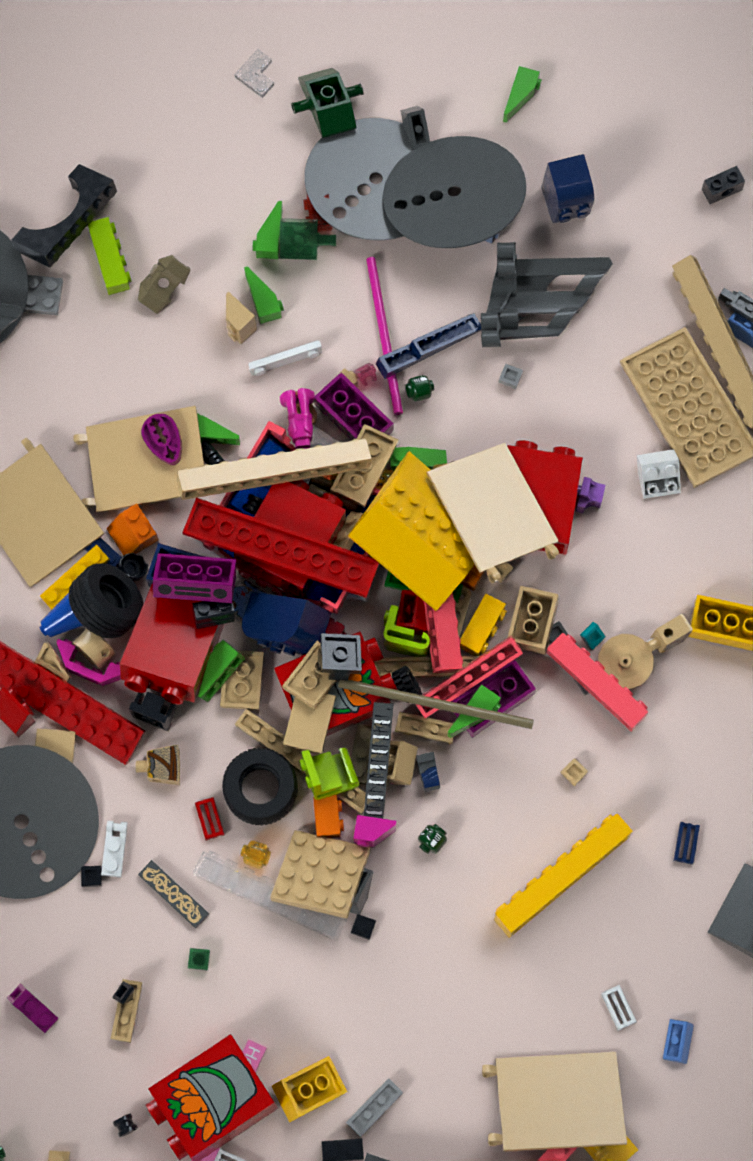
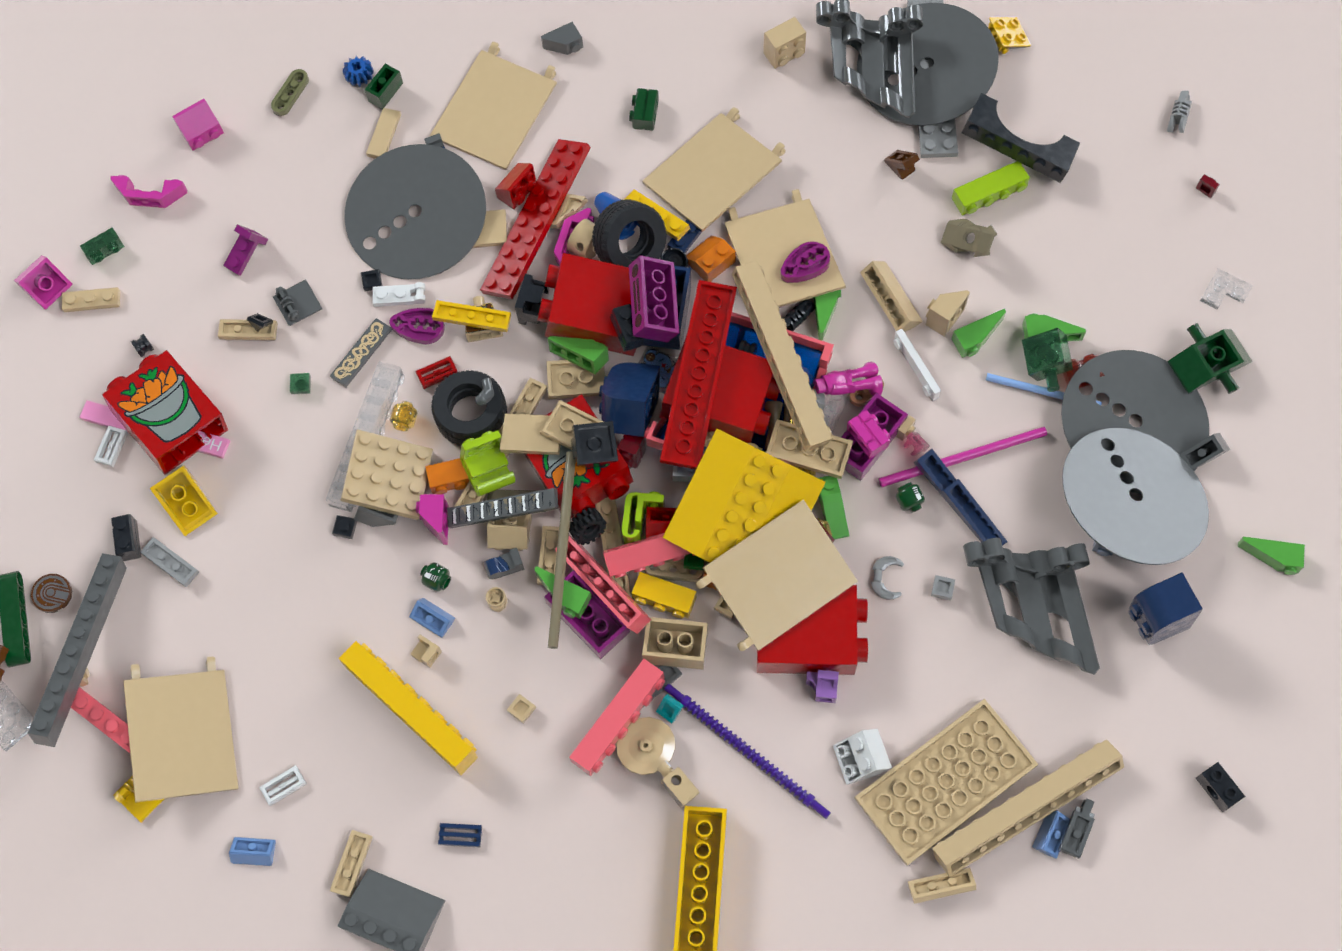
camera: 85 degrees right, 5 degrees down
none -> dark grey hinge [273,279,322,326]
none -> tan plate [330,830,373,898]
none -> magenta piece [389,308,445,345]
none -> medium blue slope [409,598,455,638]
none -> tan panel [411,634,442,668]
none -> yellow plate [432,300,511,332]
none -> dark grey arm [475,378,494,406]
none -> tan wheel [486,587,508,612]
none -> dark purple hose [664,684,831,819]
none -> dark pink brick [847,410,891,459]
none -> tan brick [860,261,923,332]
none -> light grey piece [871,556,904,600]
none -> reddish brown slope [884,150,920,180]
none -> light blue bar [986,373,1102,405]
none -> light grey hinge [1167,91,1192,133]
none -> dark red plate [1196,174,1220,198]

